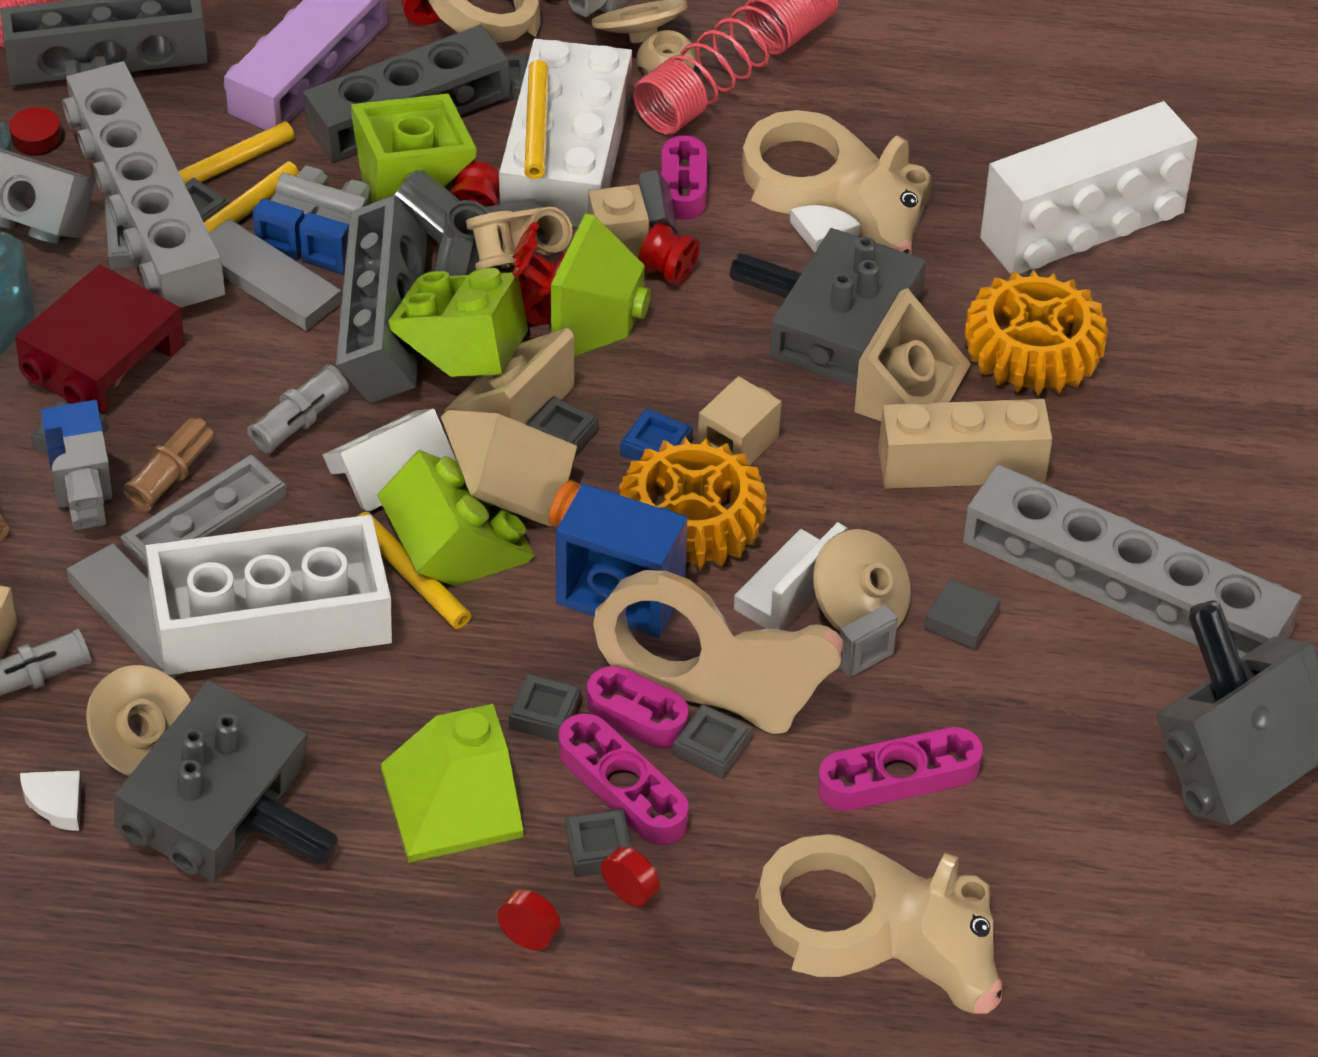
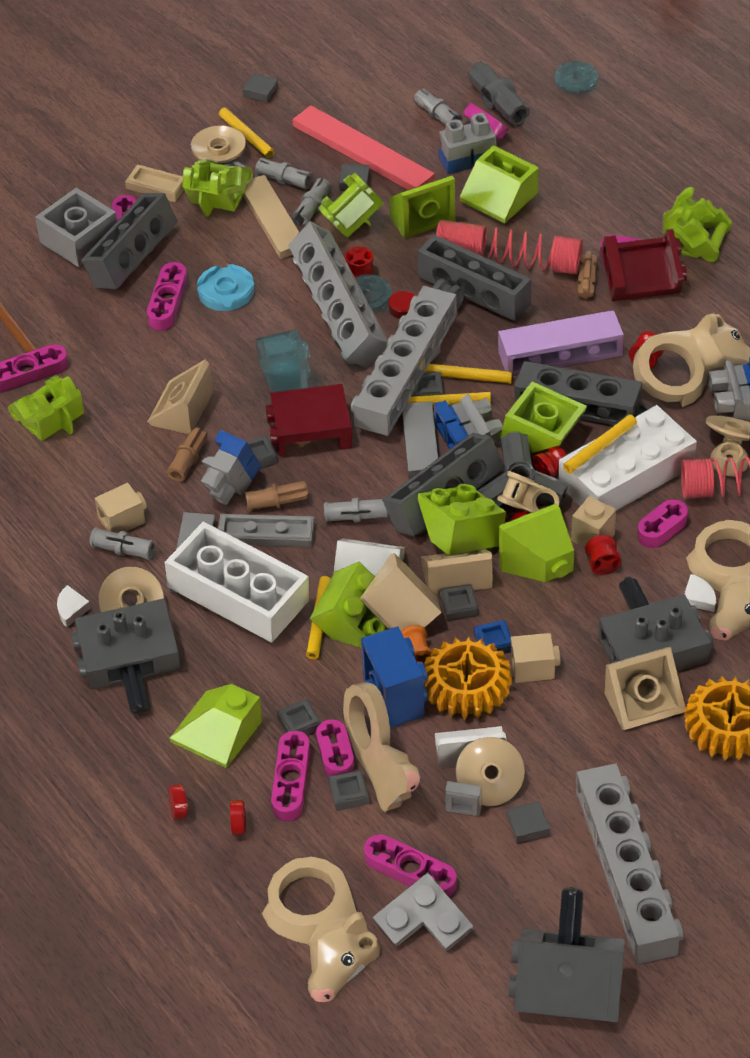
camera: 50 degrees right, 0 degrees up
red piece [512,222,569,296] -> none
dark grey tile [565,809,632,877] -> none
dark grey tile [639,170,678,233] -> none
tan brick [878,399,1052,489] -> none
none -> light grey plate [372,873,474,952]

